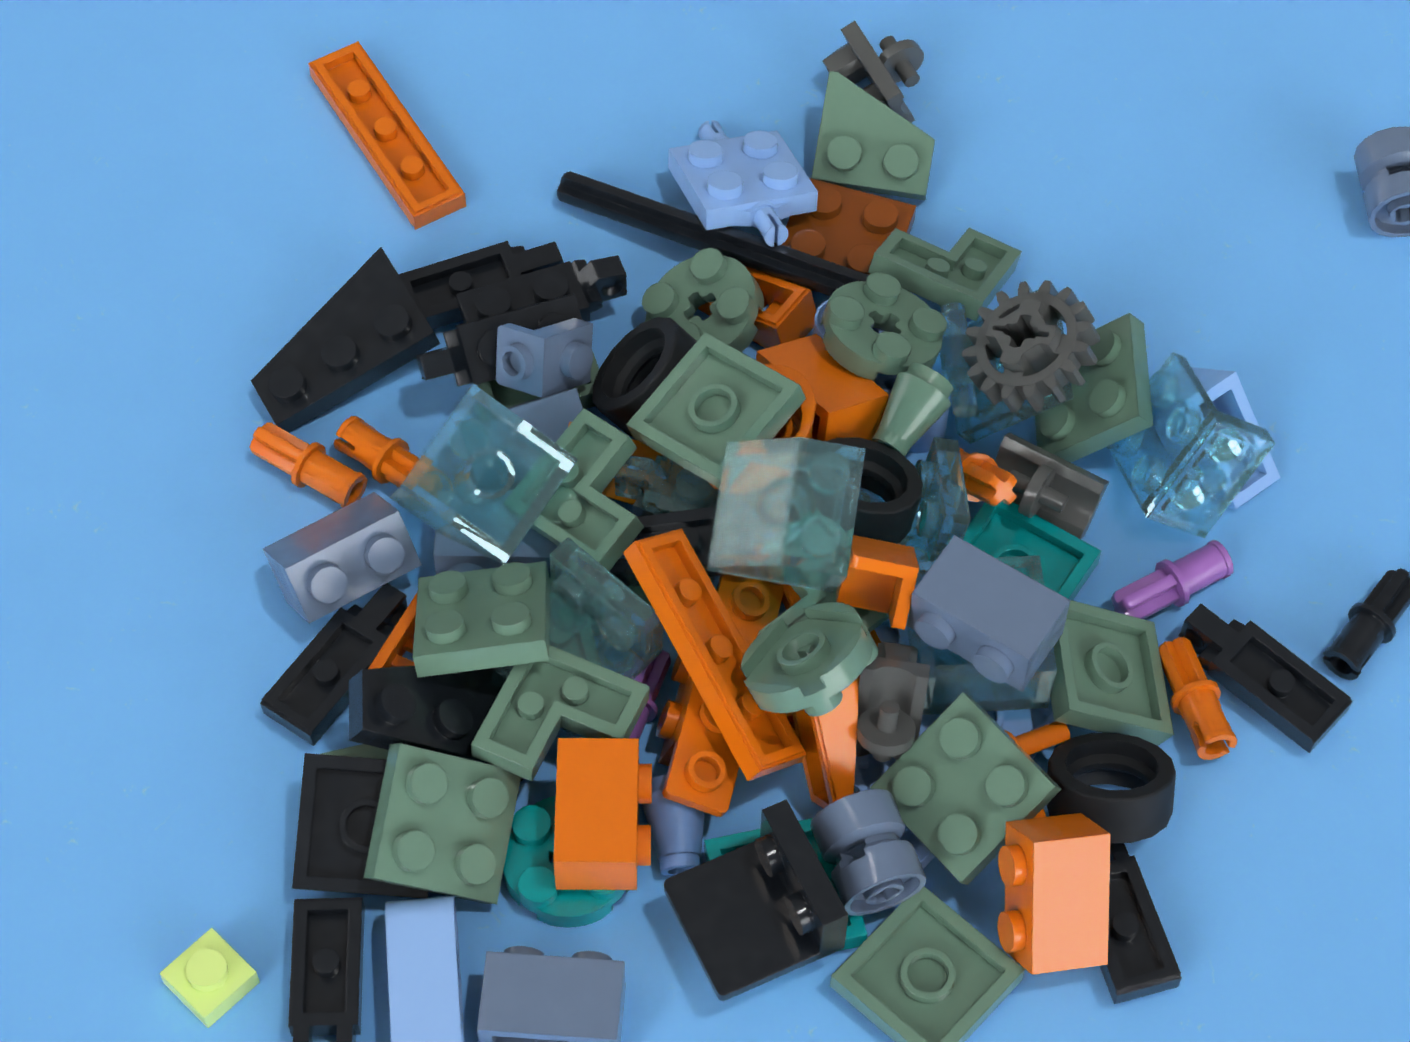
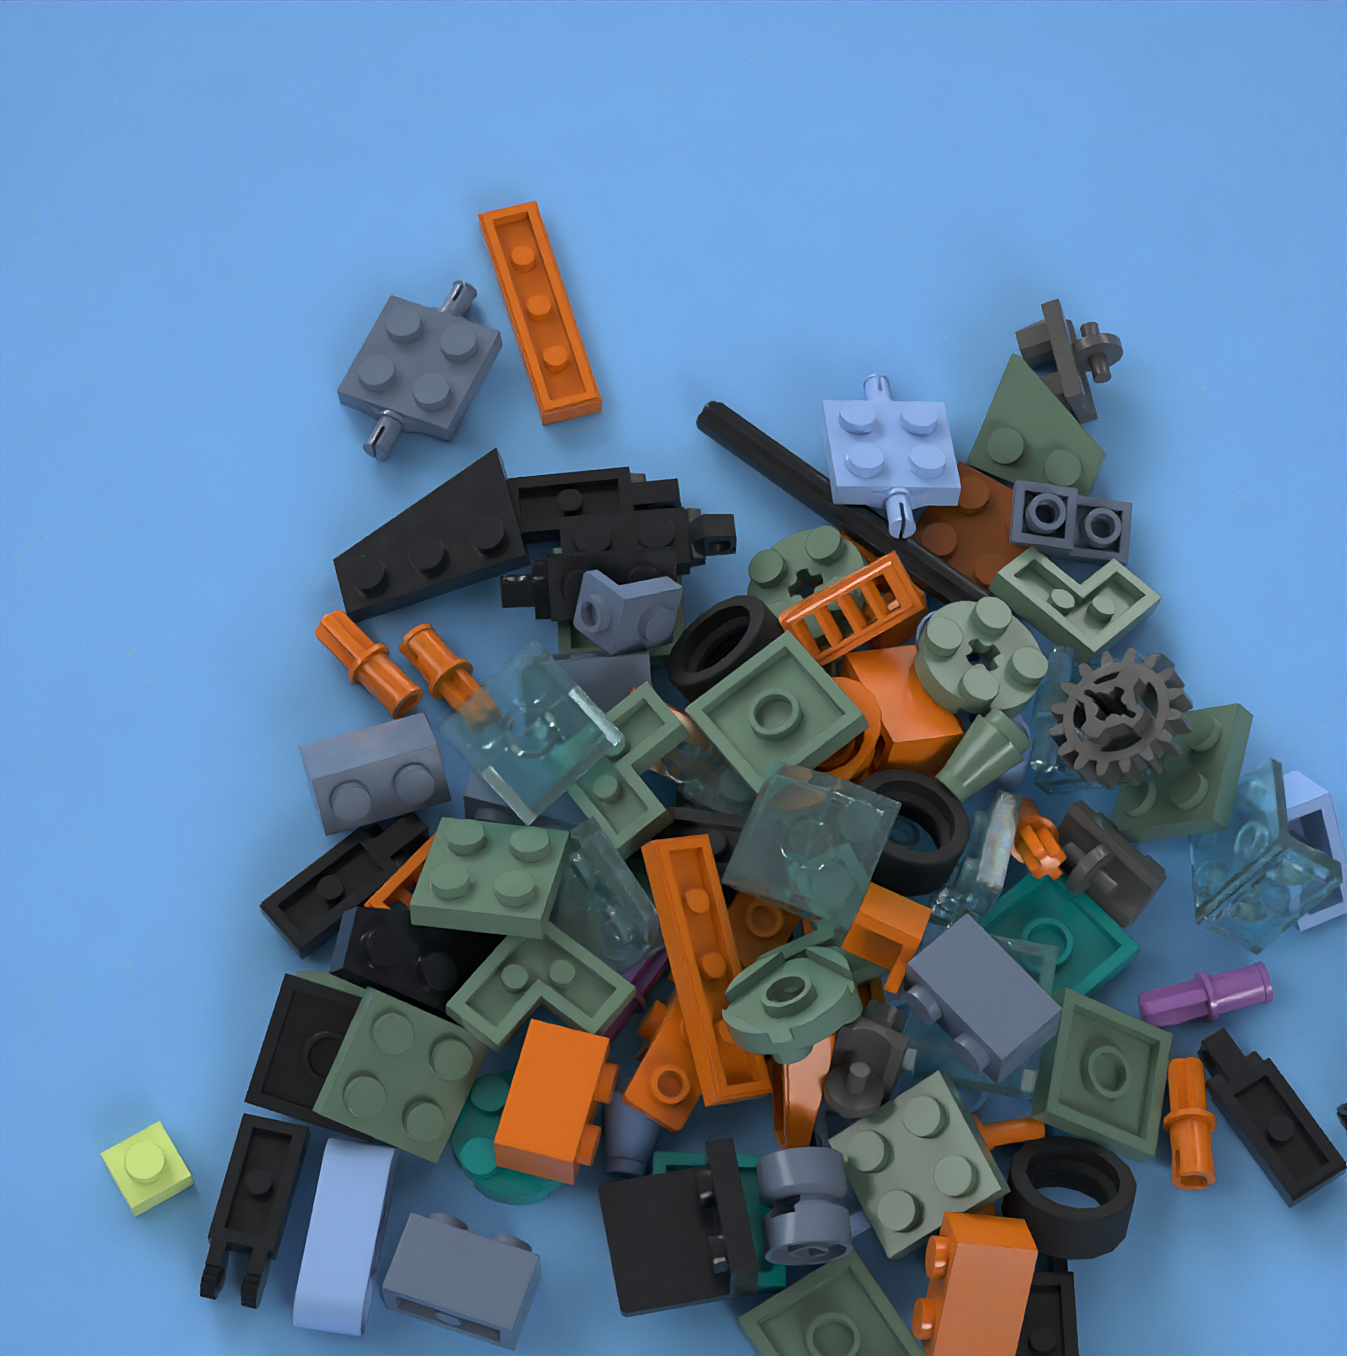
camera: 15 degrees right, 5 degrees up
none -> sand blue plate [337,280,503,460]
none -> orange slope [778,550,926,667]
none -> sand blue slope [1009,480,1133,566]

